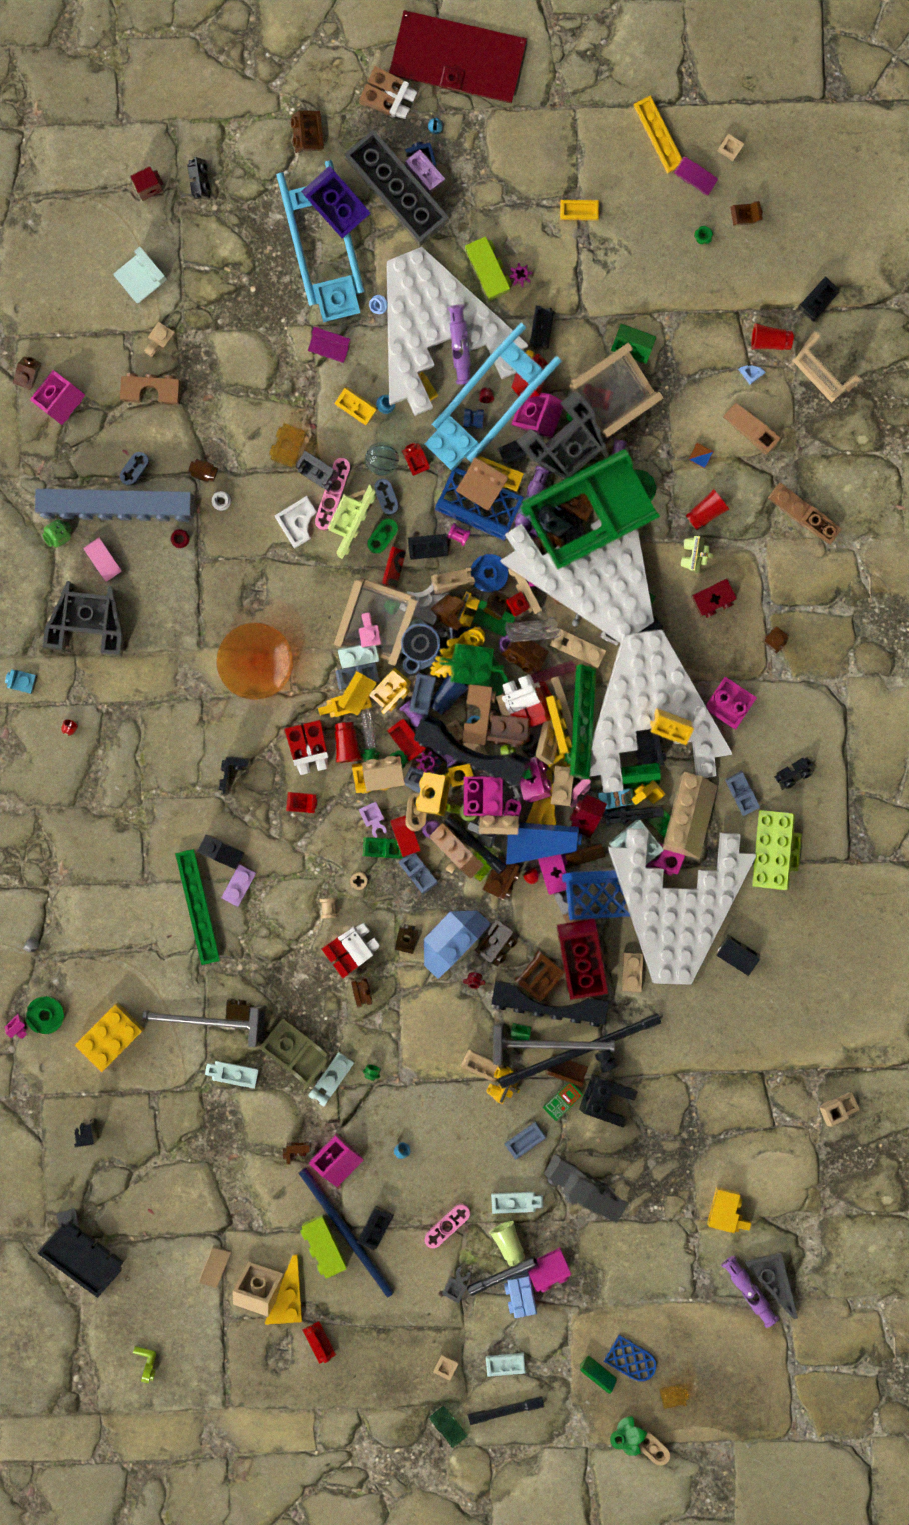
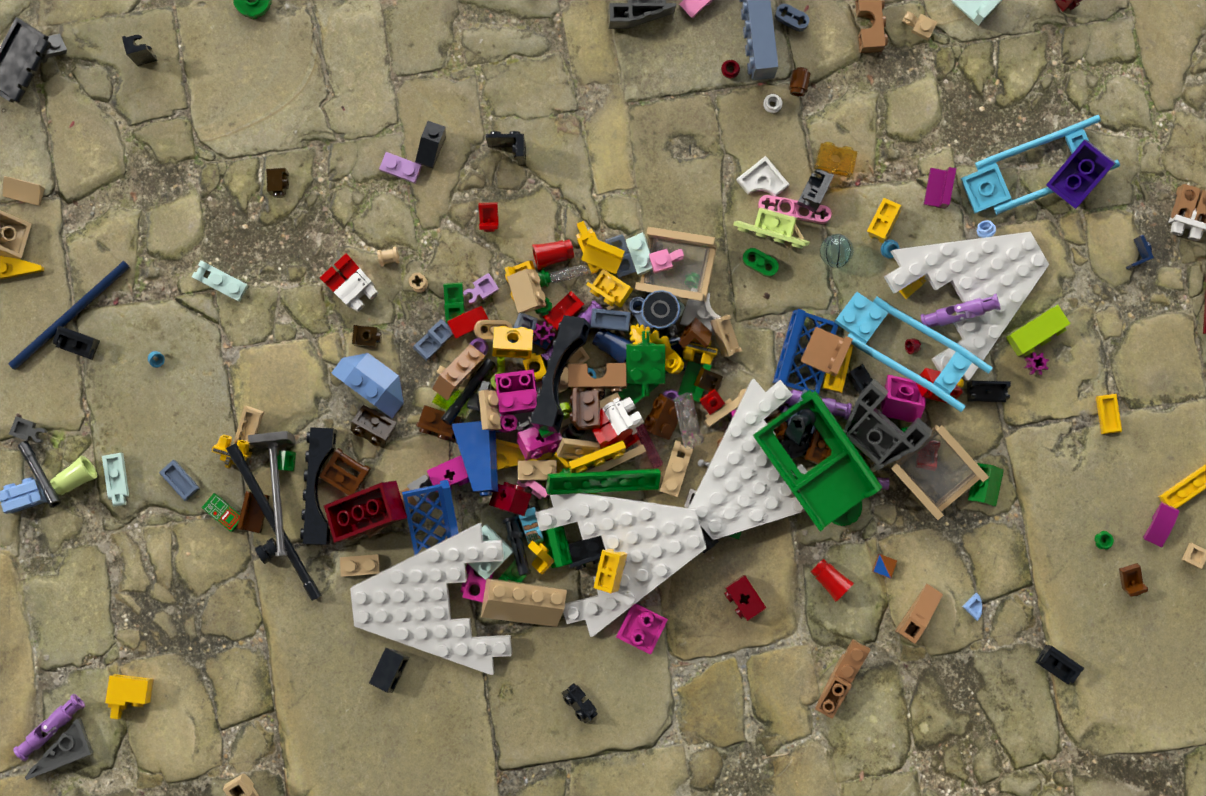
camera: 75 degrees right, 5 degrees down
yellow piece [74,1002,145,1072] -> none
flat silver tile [143,1005,266,1047] -> none
green plate [175,849,221,965] -> none
black hinge [187,157,211,199] -> none
light aqua hinge [205,1061,259,1089] -> none
clear orange dish [216,623,294,700] -> none
olive bracket [259,1018,331,1089] -> none
reddish brown bracket [283,1142,310,1165] -> none
red hips [284,720,329,775] -> none
reddish brown bracket [291,110,324,153] -> none
lime brick [300,1214,348,1279] -> none
dark pink slope [309,1133,364,1187] -> none
dark grey brick [344,129,449,246] -> none
reddish brown wheel [351,978,373,1008] -> none
green plate [362,1064,381,1081] -> none
sand blue beam [374,479,398,515] -> none
red slope [382,546,406,588] -> none
red bracket [402,443,430,476] -> none
lavender hinge [404,150,445,195] -> none
black hinge [408,534,448,560] -> none
bright pink beam [425,1204,470,1248] -> none
dark azure hinge [428,118,443,135] -> none
dark pink bush [447,523,471,546] -> none
dark blue wheel [463,408,484,429] -> none
dark red plate [463,972,486,989] -> none
blue plate [471,554,508,593] -> none
red hinge [522,868,539,884] -> none
dark pink slope [528,1247,572,1292] -> none
dark grey wedge [544,1154,629,1223] -> none
reddish brown slope [565,843,605,867] -> none
black brick [579,1074,638,1128] -> none
yellowish green hips [681,536,714,573] -> none
sand blue slope [724,771,760,816] -> none
red plant [751,323,794,350] -> none
lime bracket [752,810,802,890] -> none
reddish brown brick [762,626,789,654] -> none
tan piece [793,331,861,403] -> none

